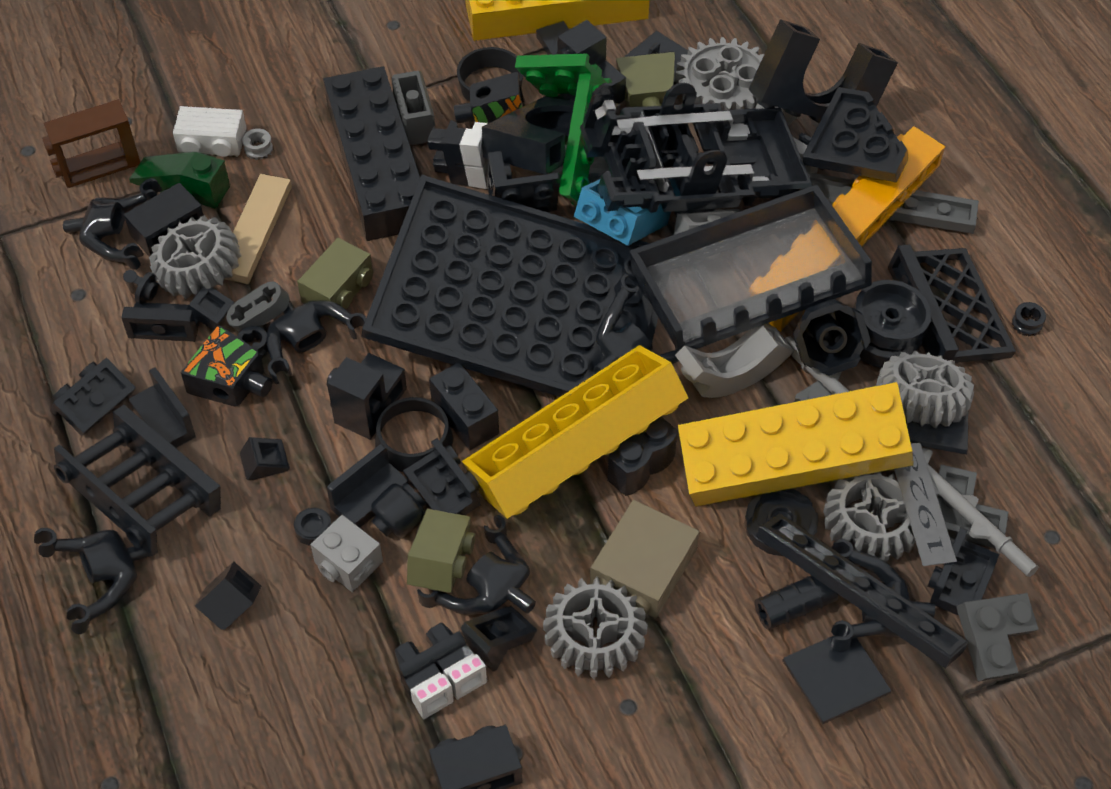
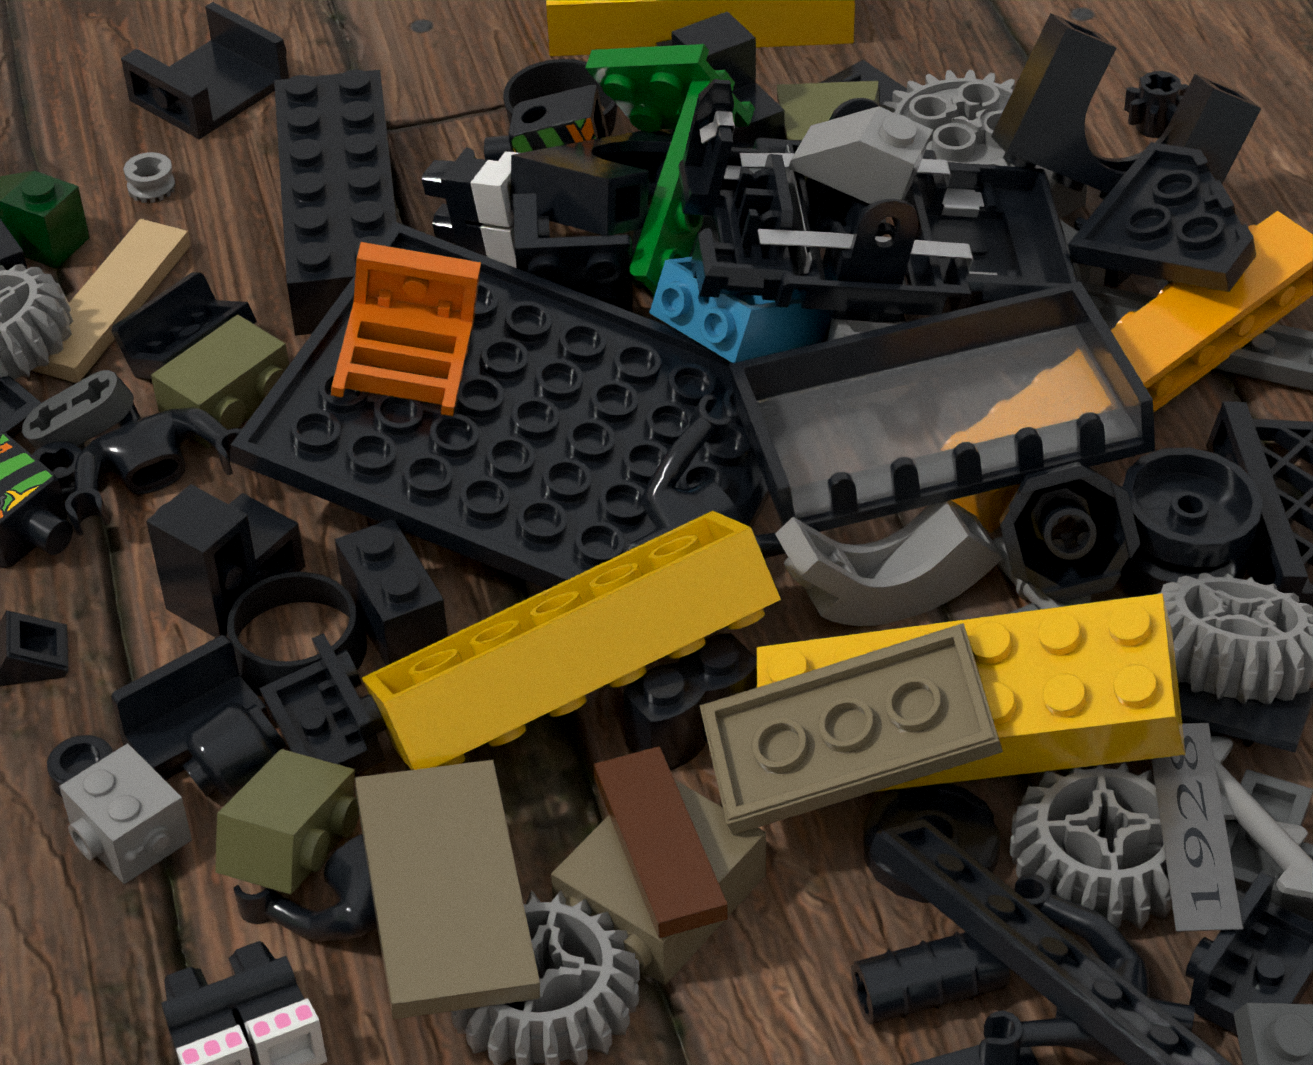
camera: 10 degrees right, 10 degrees down
white brick [173,106,247,157] -> none
dark grey brick [391,70,435,145] -> none
black slope [461,605,537,672] -> none
none -> black bracket [111,272,257,379]
none -> black panel [121,2,289,140]
none -> orange plate [331,242,481,416]
none -> dark tan tile [355,760,540,1020]
none -> reddish brown tile [594,746,728,939]
none -> dark tan tile [700,623,1003,835]
none -> light grey slope [788,106,933,204]
none -> black gear [1124,71,1188,138]

